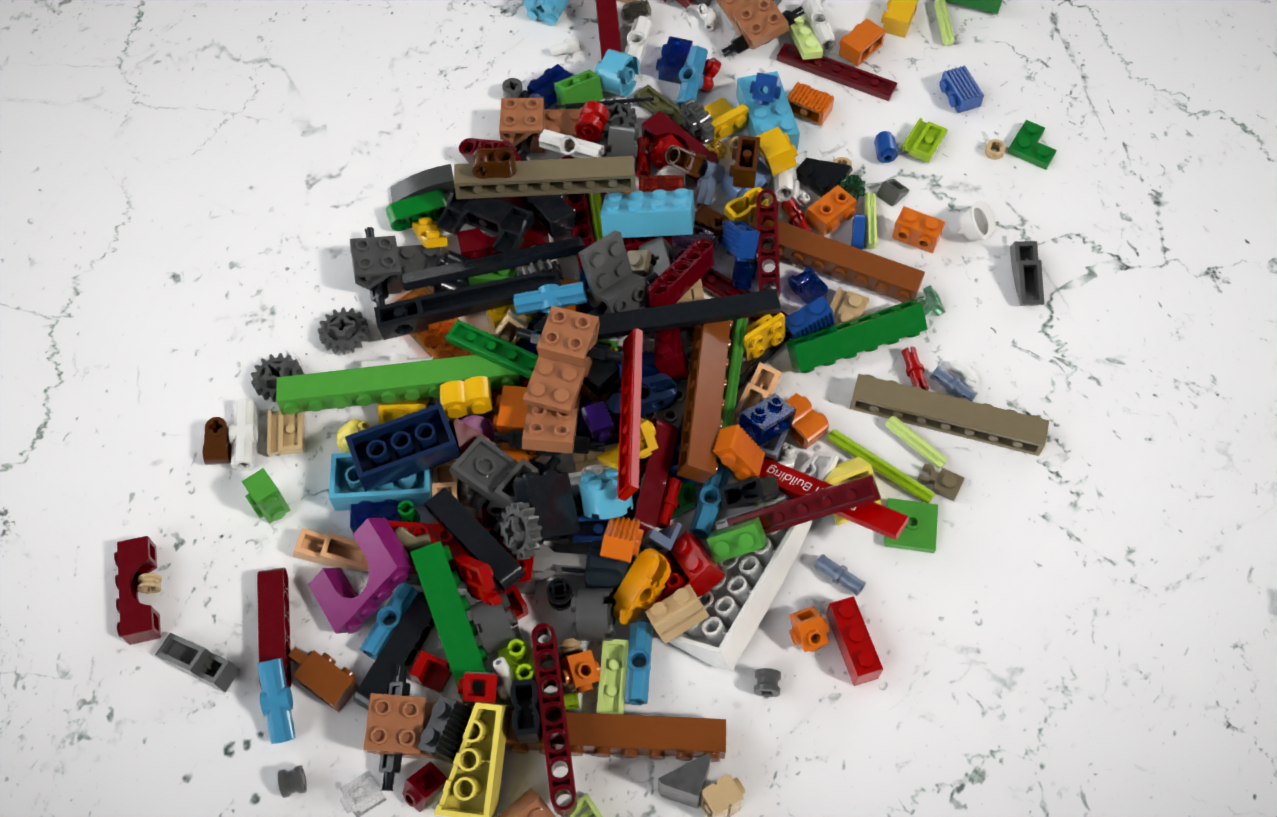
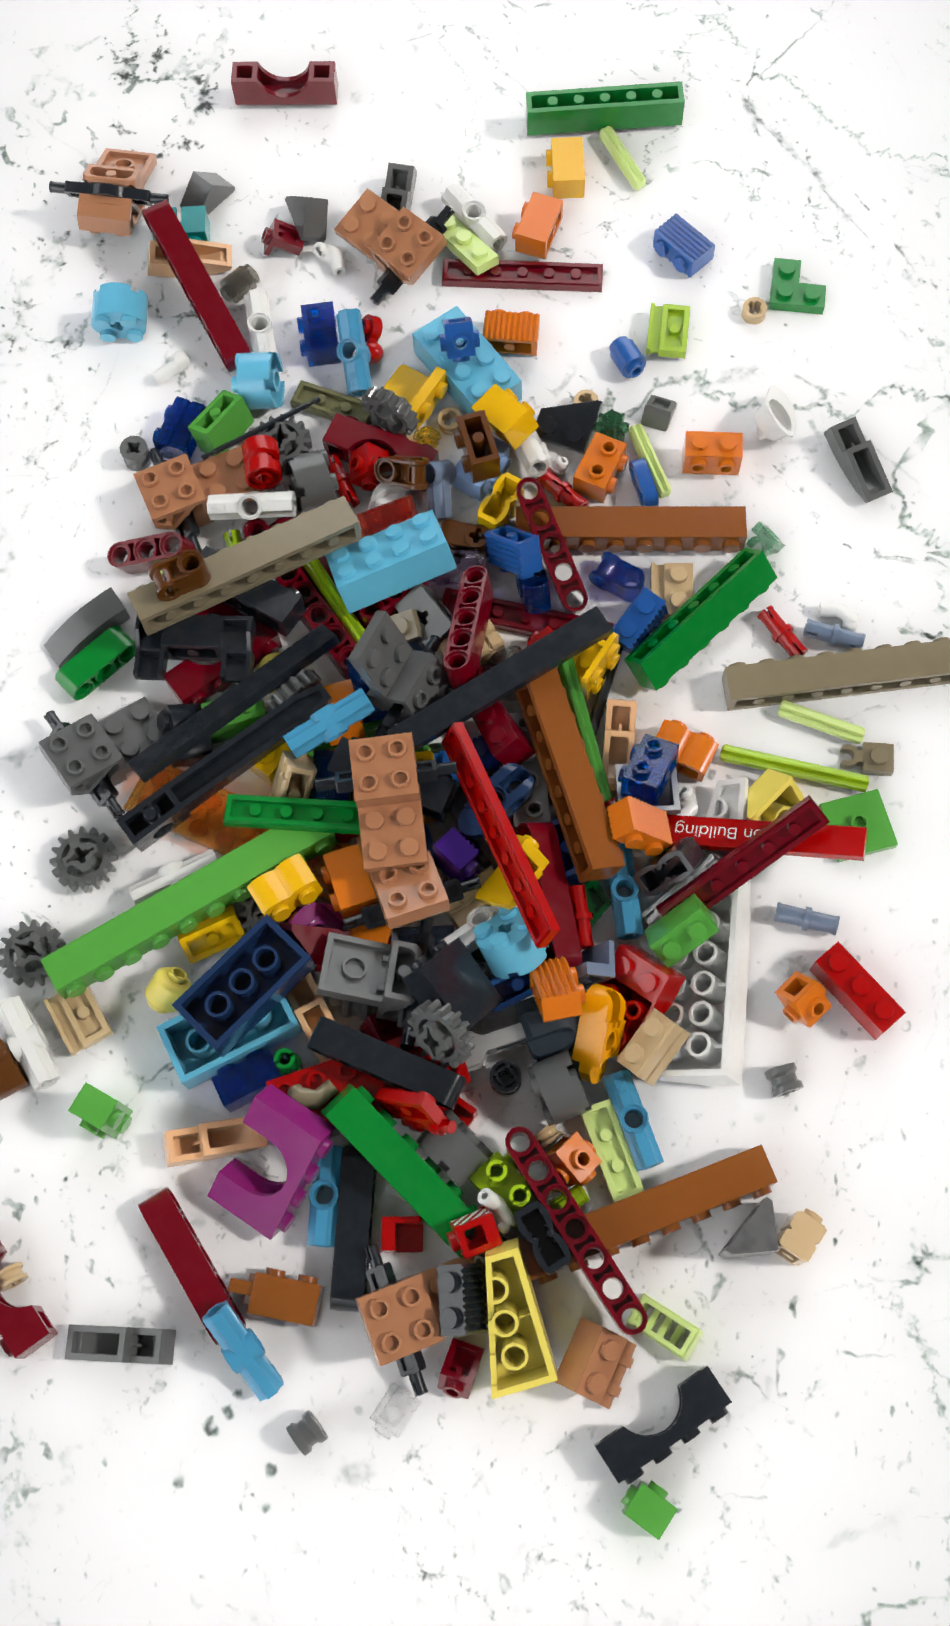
camera: 20 degrees left, 10 degrees up
yellow slope [412,217,448,248] -> none

